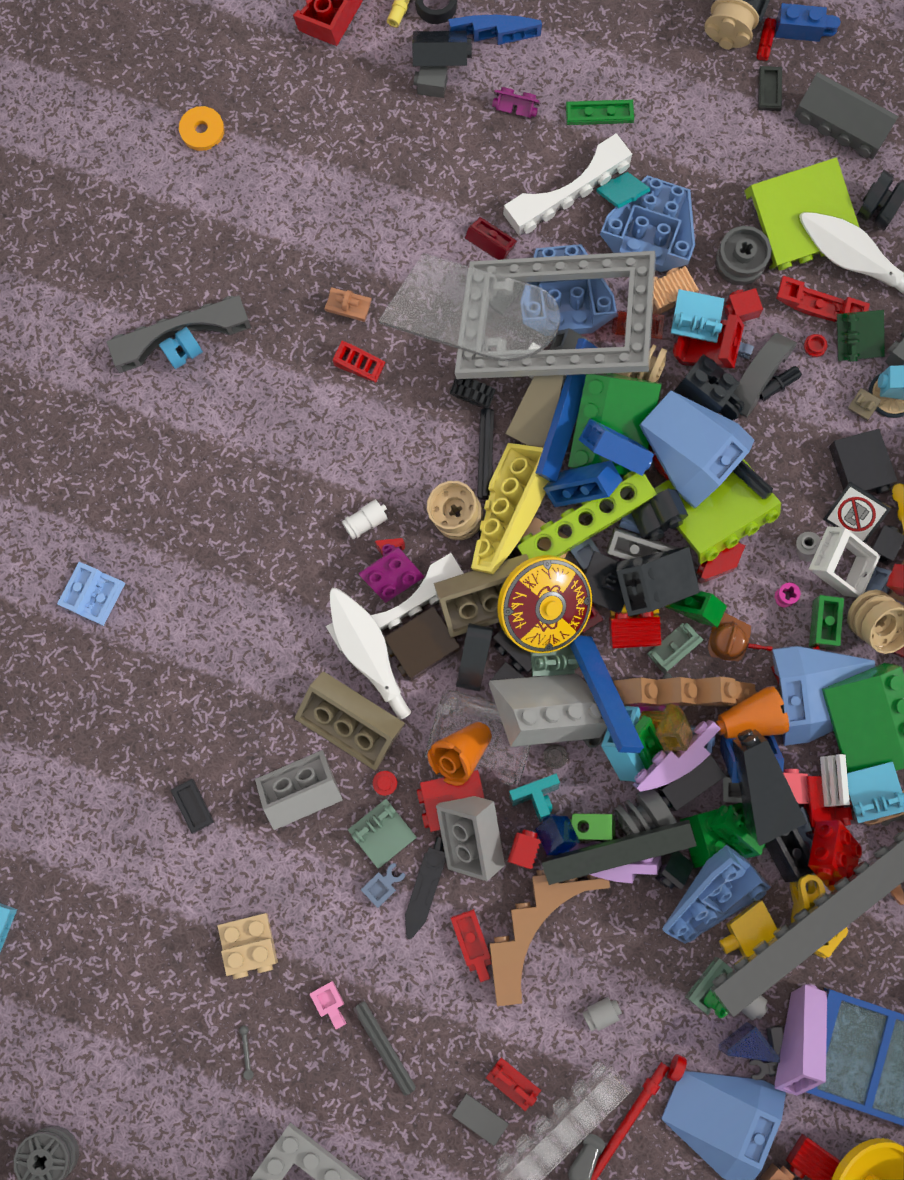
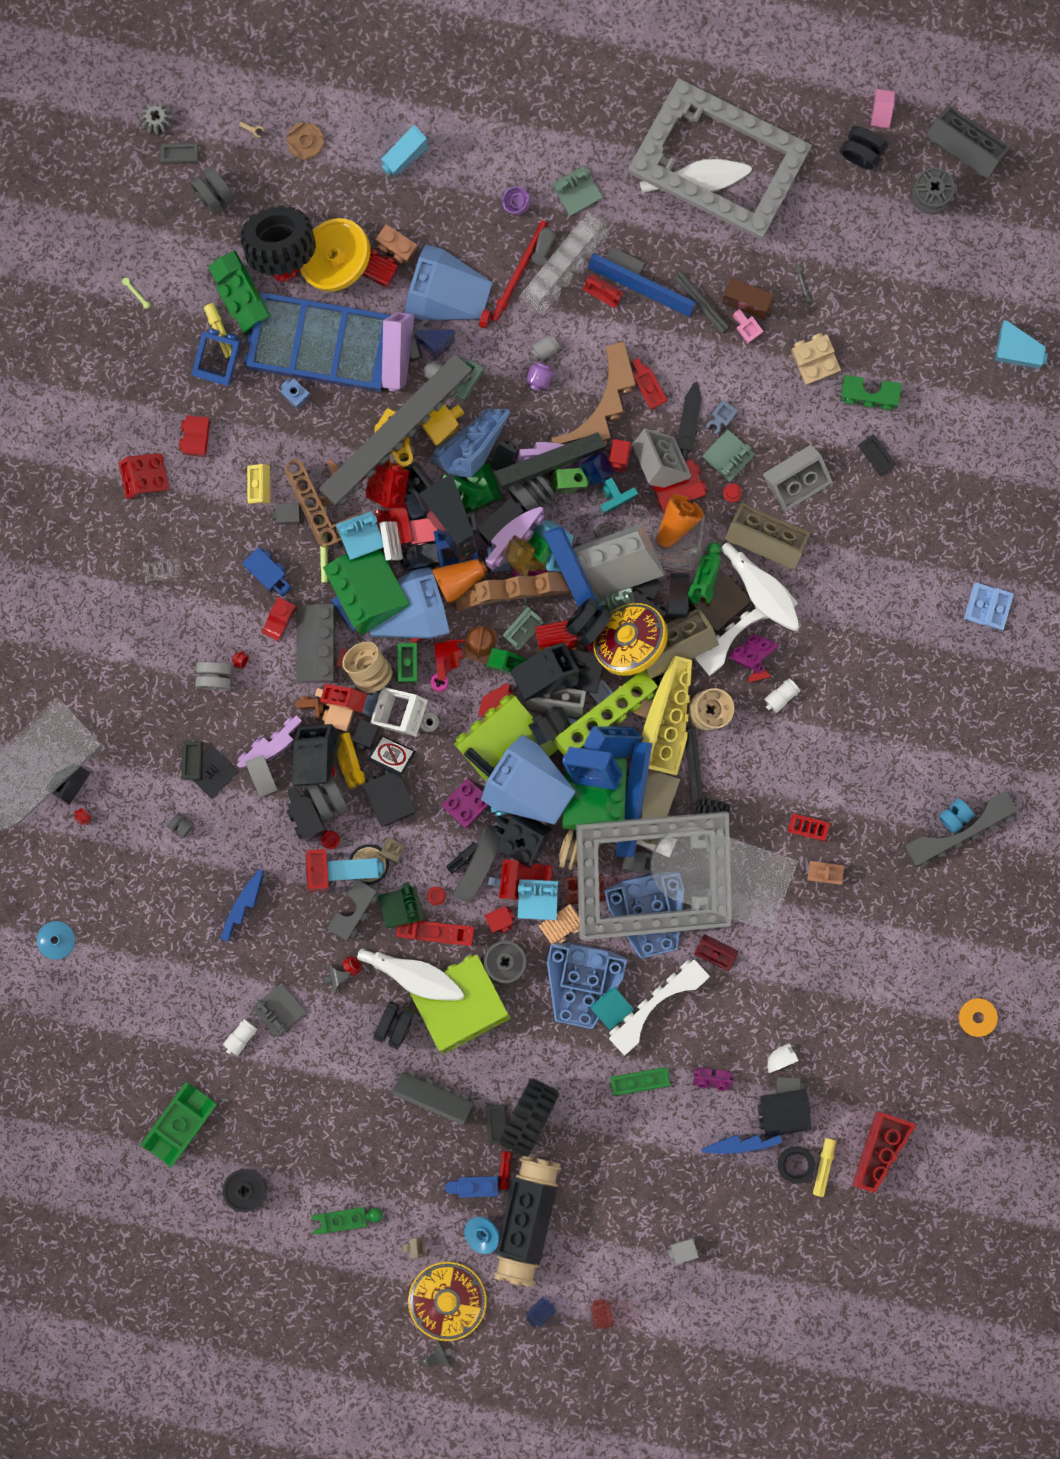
camera: 175 degrees right, 5 degrees up
none -> black slope [400,543,439,572]
none -> red arch [434,641,463,680]
none -> magenta hinge [441,778,490,829]
none -> black tyre [499,1079,560,1157]
none -> medium lavender head [526,362,554,391]
none -> black wheel [564,597,612,647]
none -> blue tile [588,253,696,317]
none -> green plate [688,542,722,604]
none -> reddish brown brick [722,278,775,320]
none -> white brick [767,1043,798,1073]
none -> green arch [840,375,902,411]

